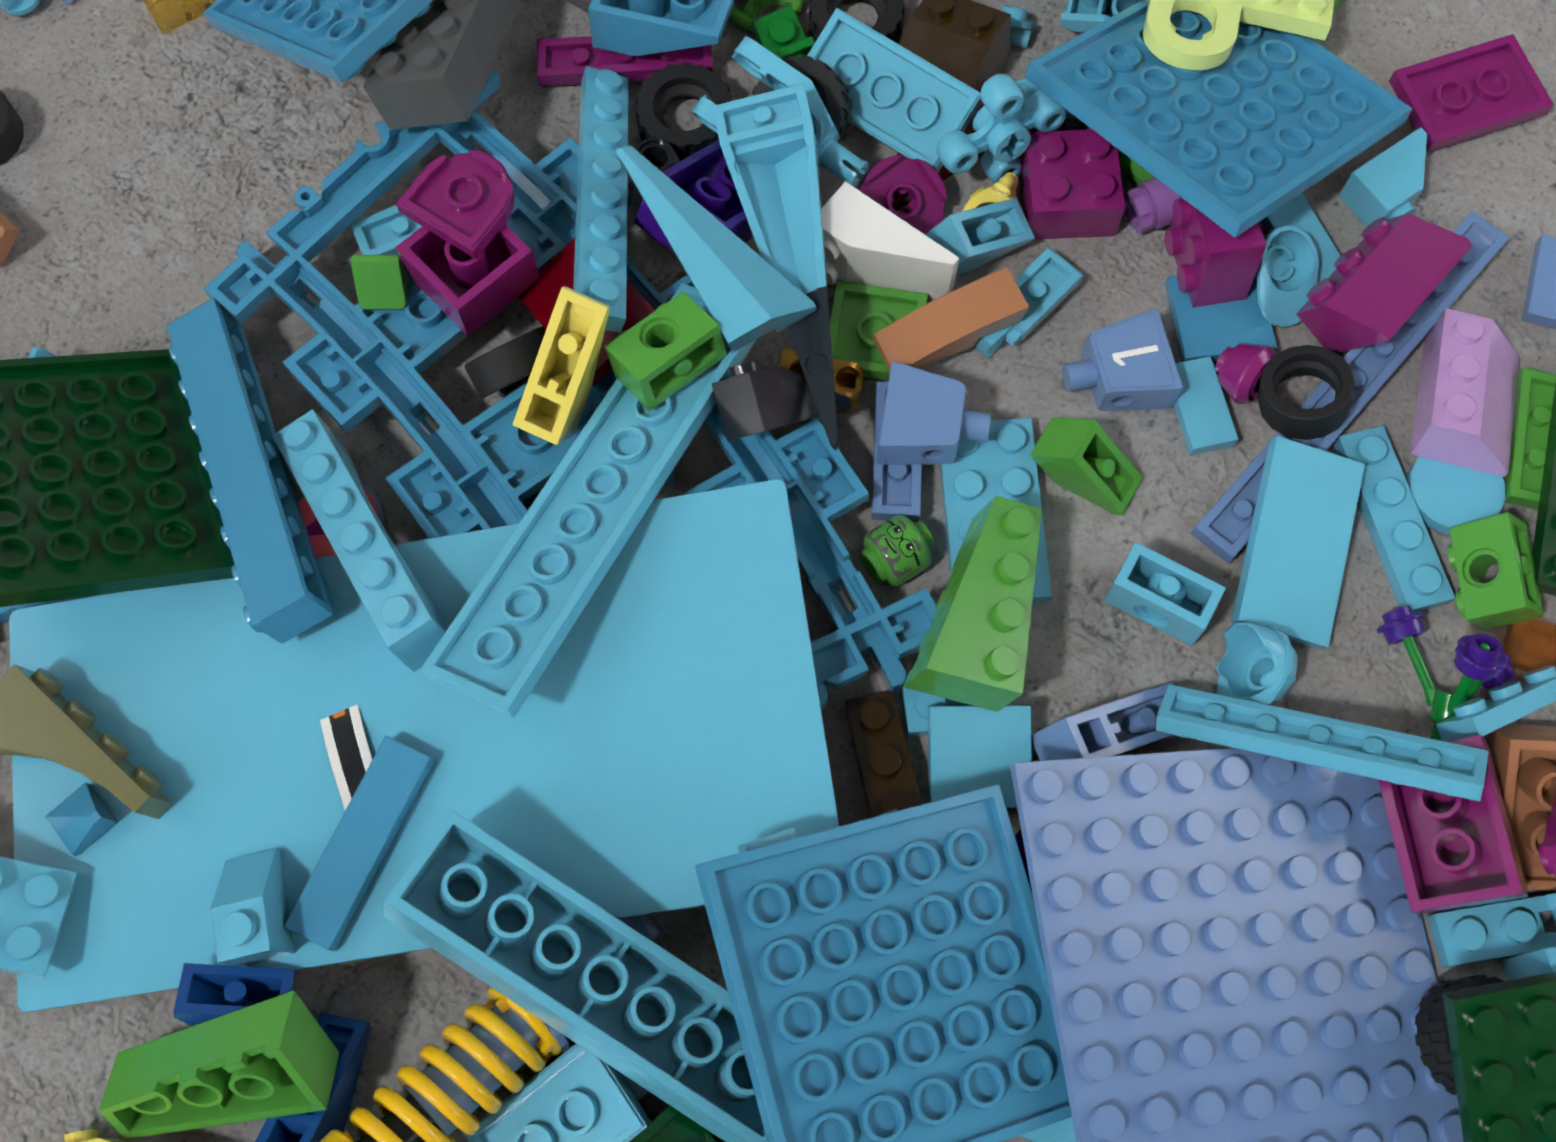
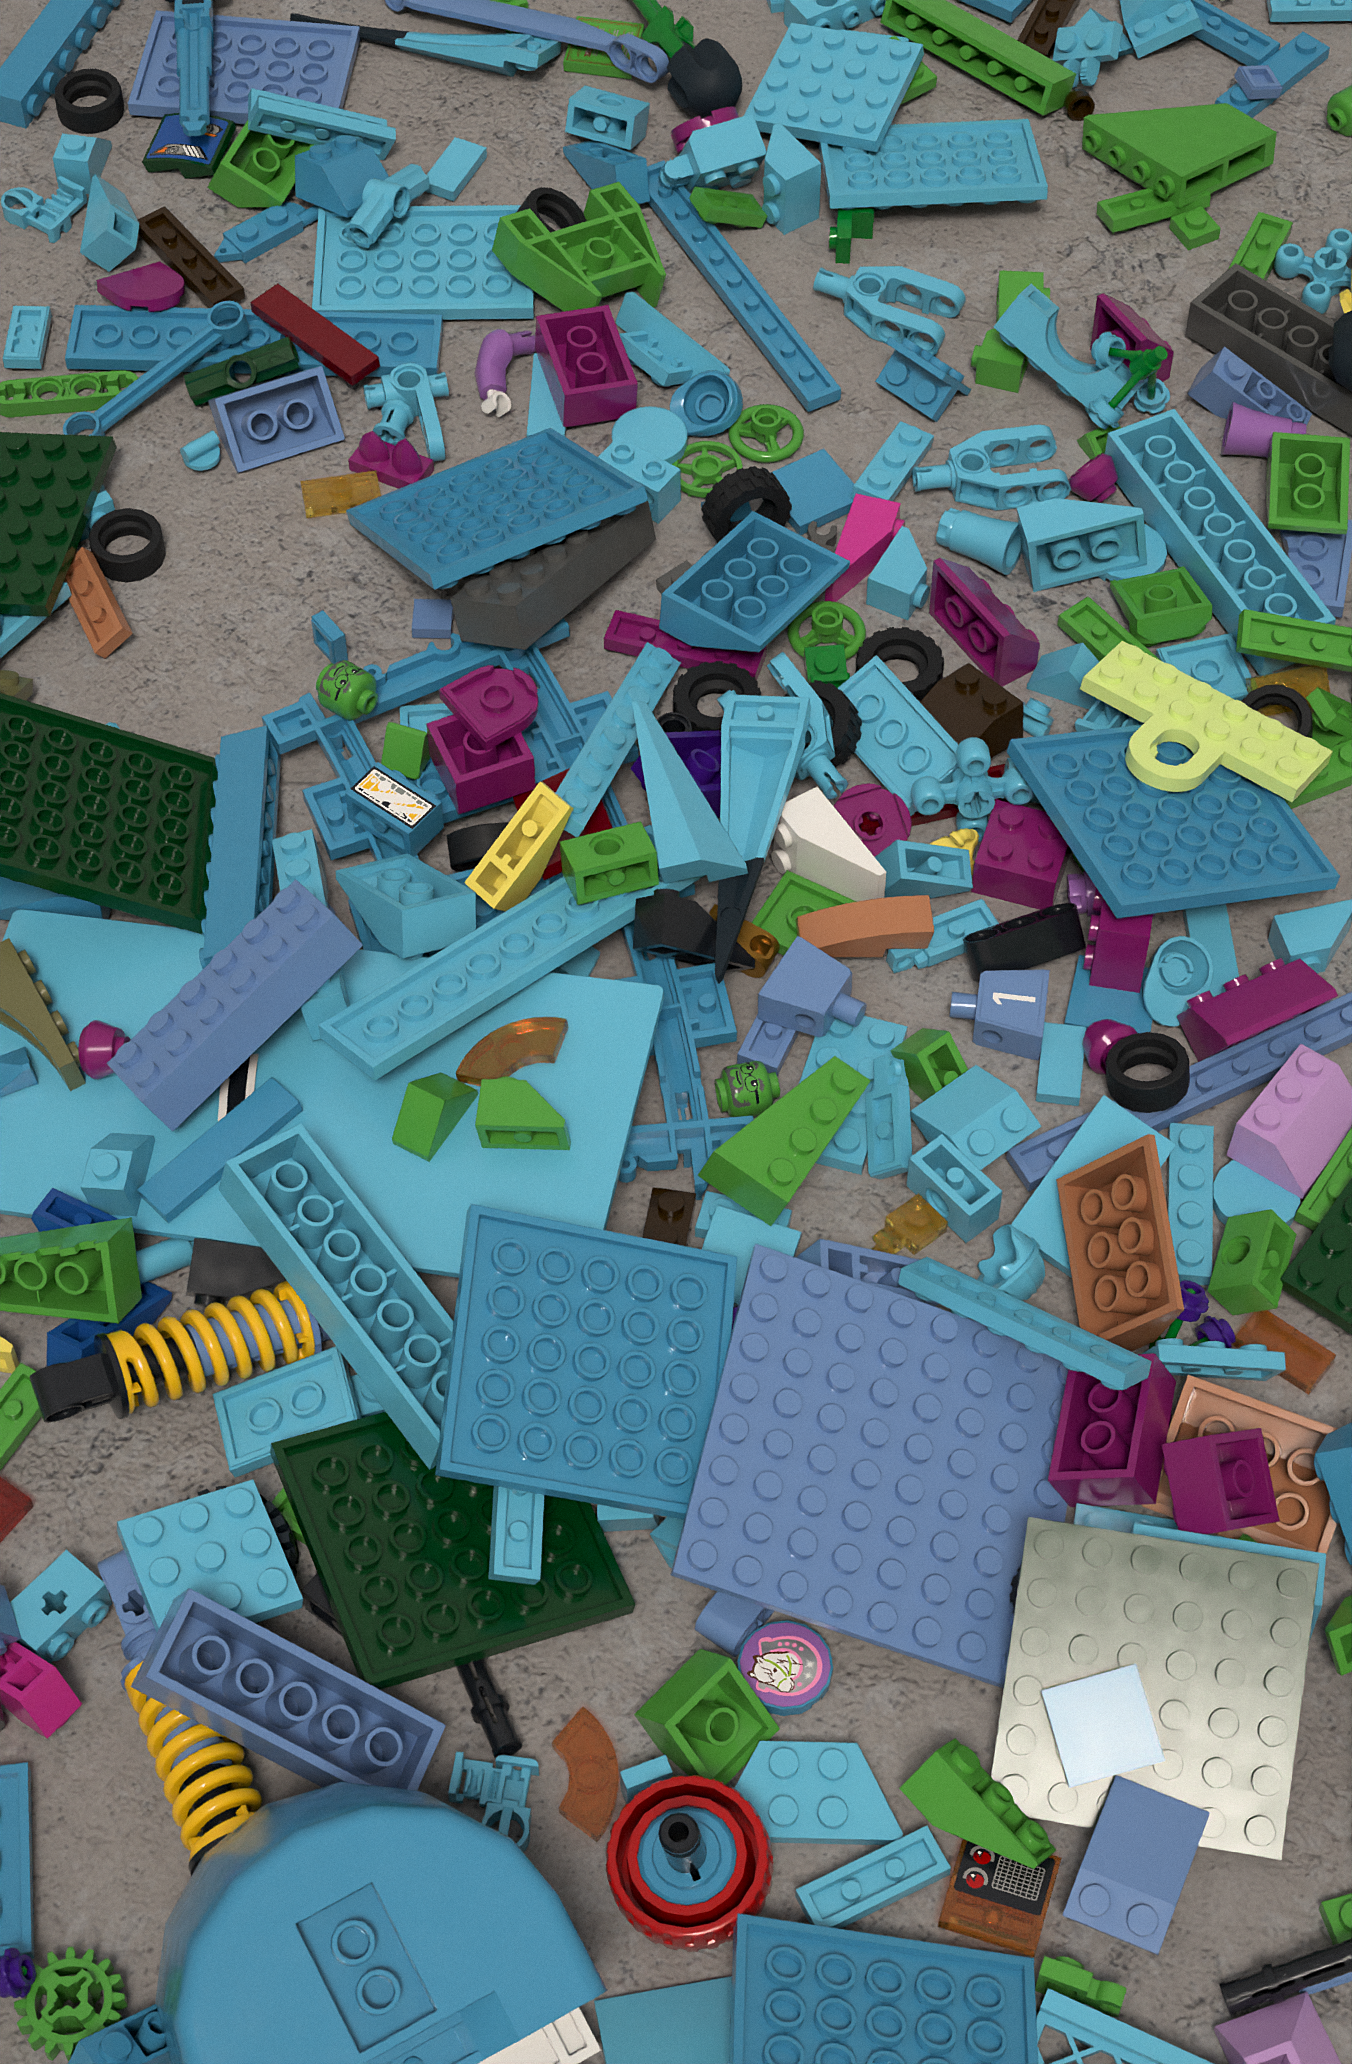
camera: 20 degrees right, 15 degrees down
none -> magenta cone [78,1020,131,1080]
none -> medium blue brick [107,879,363,1132]
none -> medium azure cylinder [136,1238,194,1284]
none -> black slope [186,1238,286,1307]
none -> dark azure tile [311,610,348,664]
none -> bright green head [316,660,378,721]
none -> medium azure slope [335,853,476,960]
none -> brick [345,762,444,857]
none -> bright green slope [392,1072,478,1162]
none -> medium blue tile [412,599,454,639]
none -> clear orange tile [455,1017,569,1087]
none -> bright green slope [475,1077,571,1150]
none -> medium azure hinge [865,1055,912,1180]
none -> clear yellow plate [871,1193,948,1255]
none -> medium azure slope [910,1065,1041,1170]
none -> black beam [963,903,1086,982]
none -> nougat slope [1056,1134,1184,1351]

